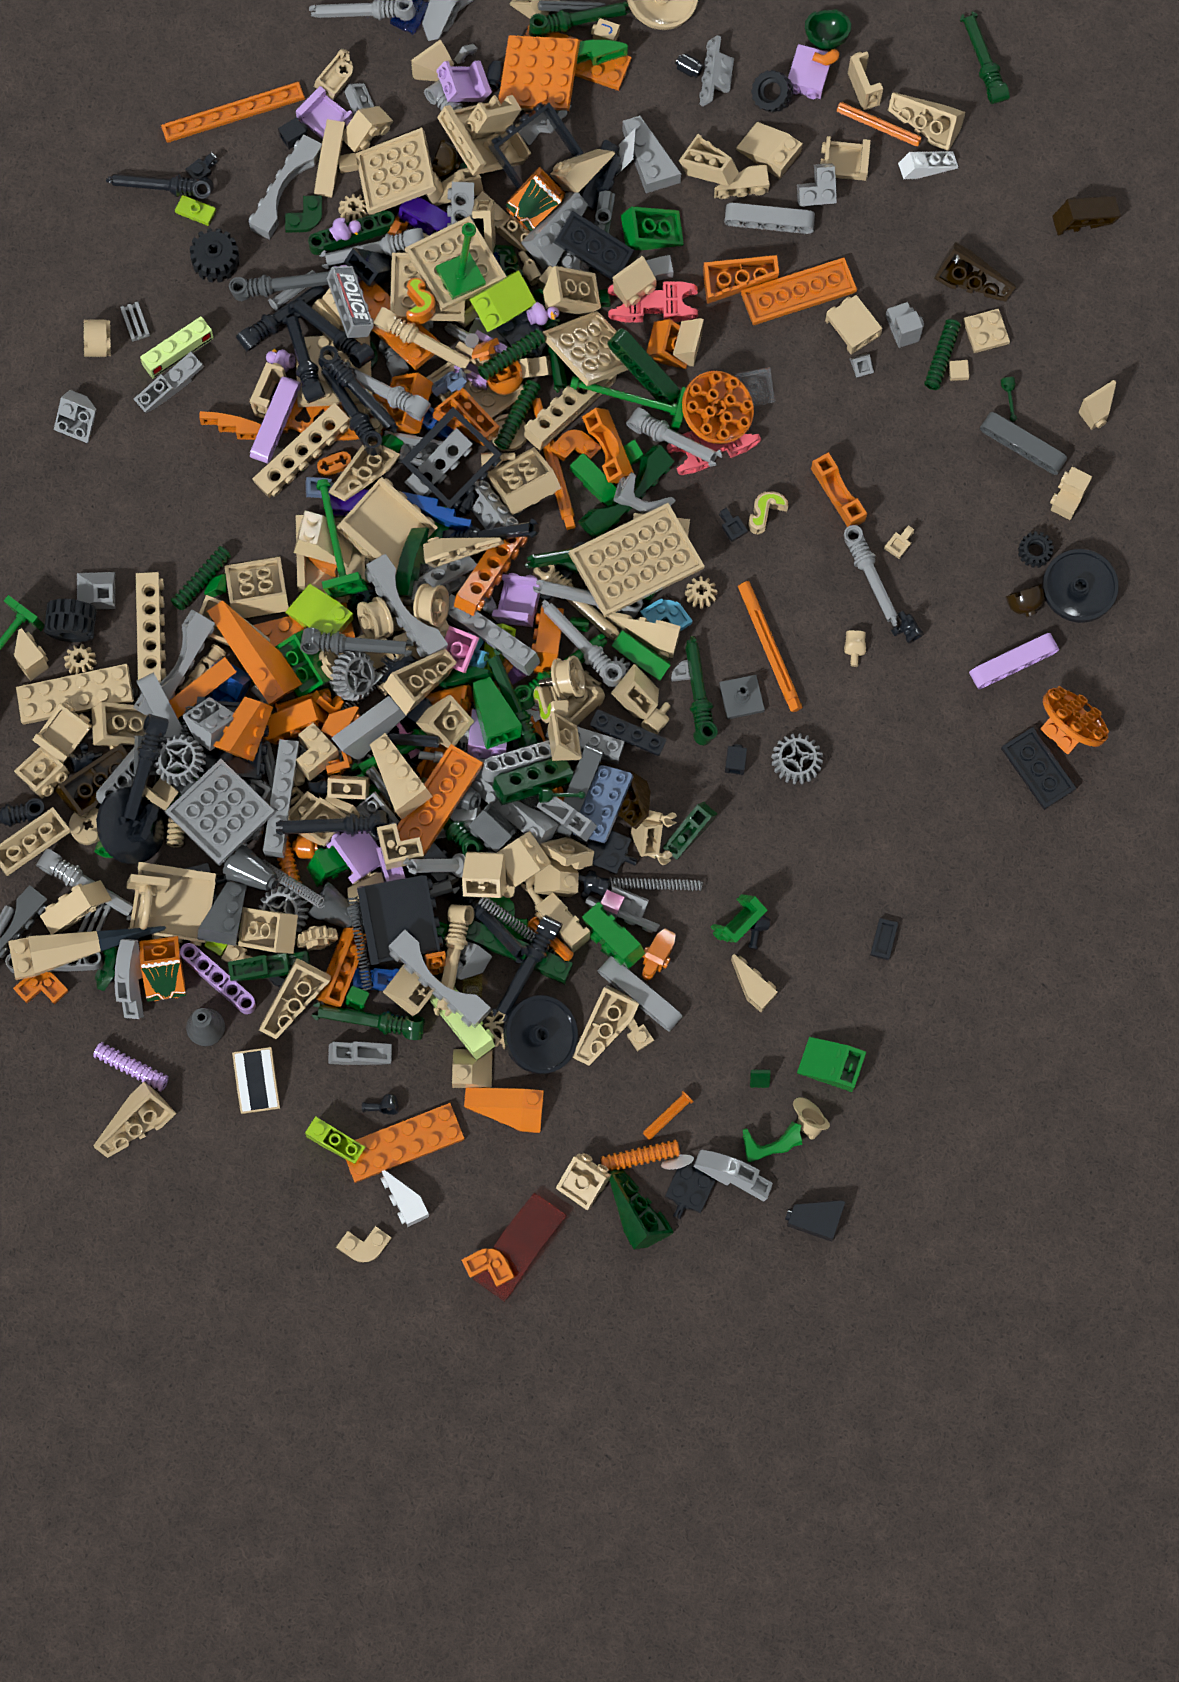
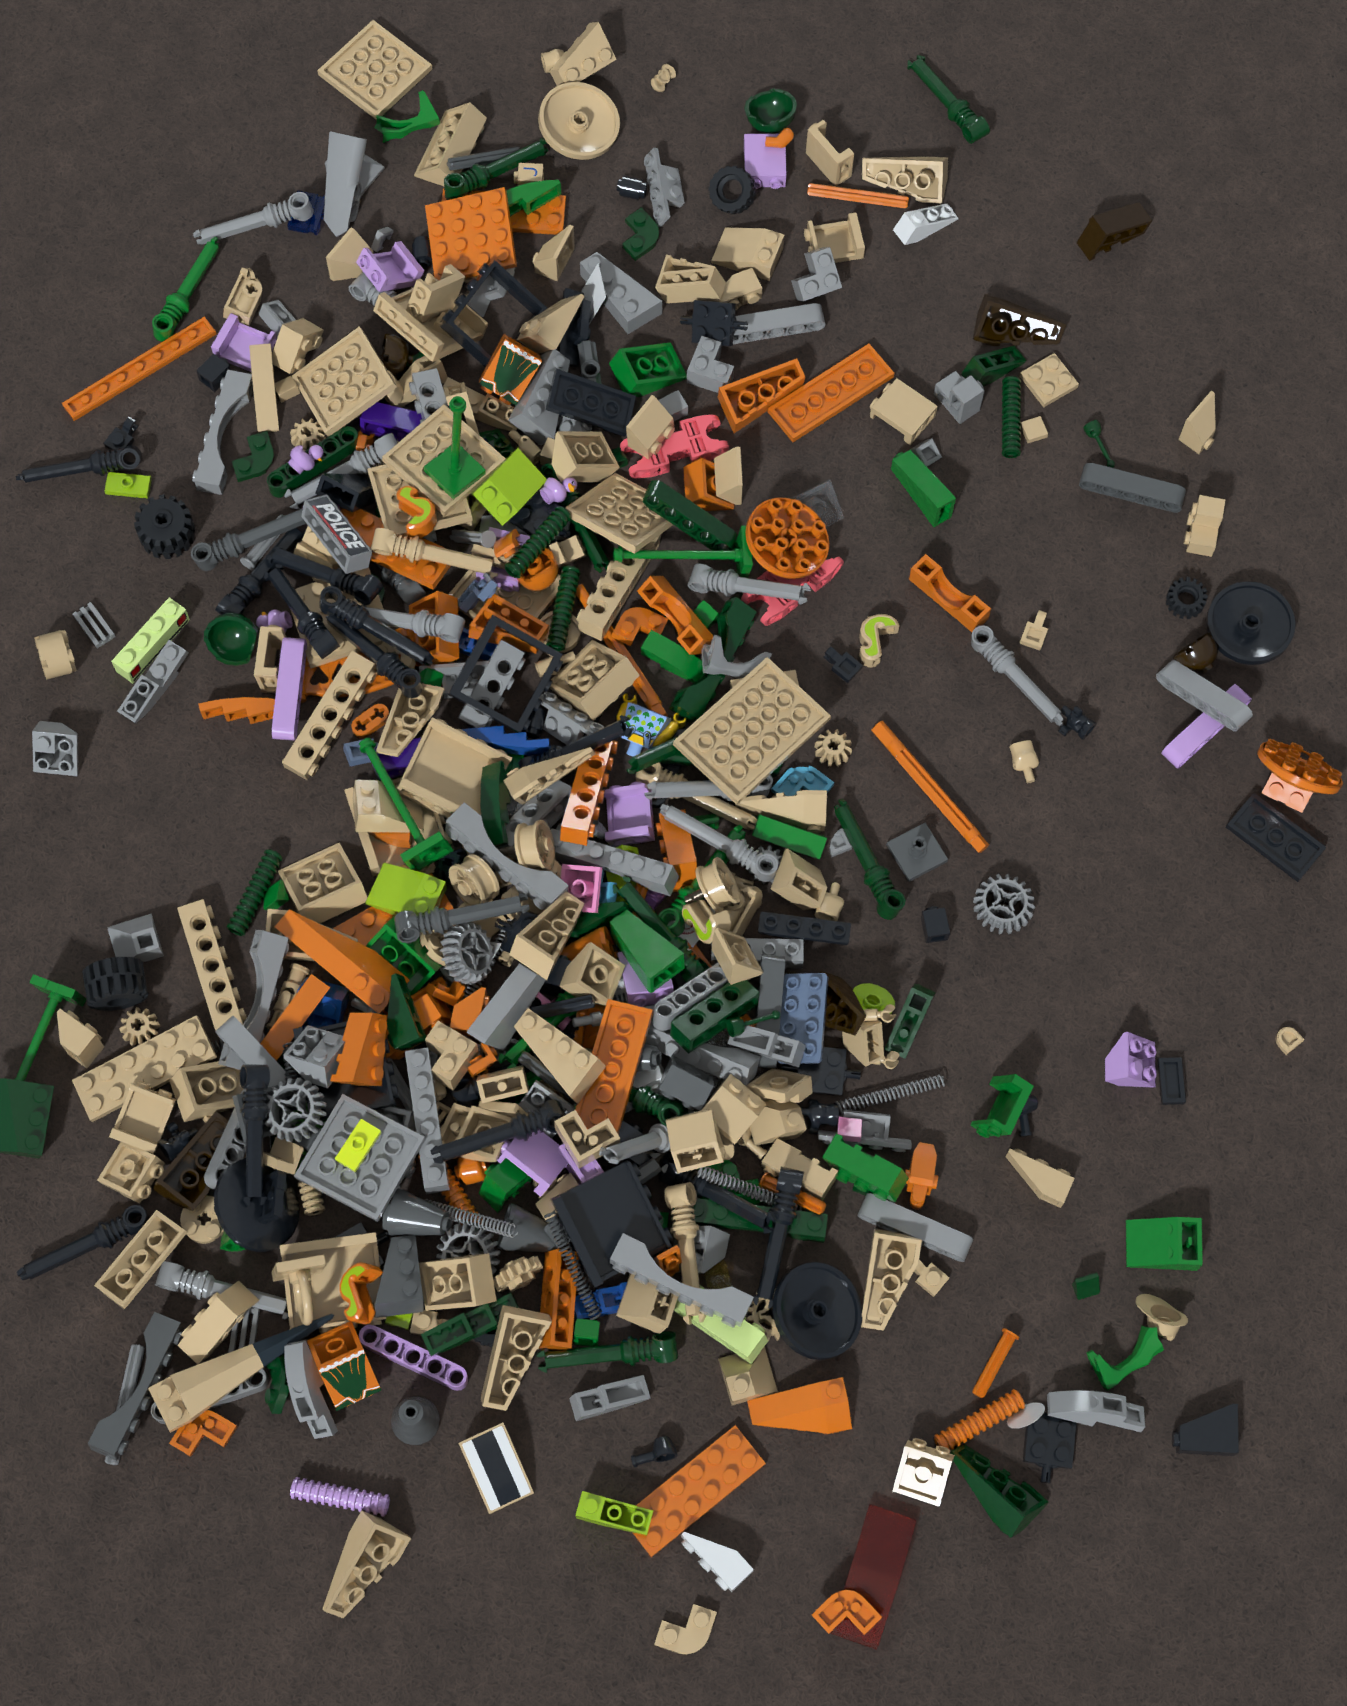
camera: 15 degrees left, 5 degrees down
none -> green piece [152,237,219,342]
none -> dark green cylinder [204,612,258,666]
none -> neon yellow plate [335,1119,382,1173]
none -> orange animal [340,1262,383,1325]
none -> dark green slope [387,973,426,1051]
none -> tan slope [532,225,575,281]
none -> torso [616,693,686,756]
none -> dark green plate [622,207,659,261]
none -> black plate [680,300,748,346]
none -> light grey brick [687,336,734,393]
none -> lime dish [853,983,895,1014]
none -> green slope [891,450,956,527]
none -> dark green slope [961,346,1027,386]
none -> lavender slope [1105,1032,1157,1087]
none -> light grey beam [1156,660,1253,731]
none -> tan tile [1275,1027,1304,1055]

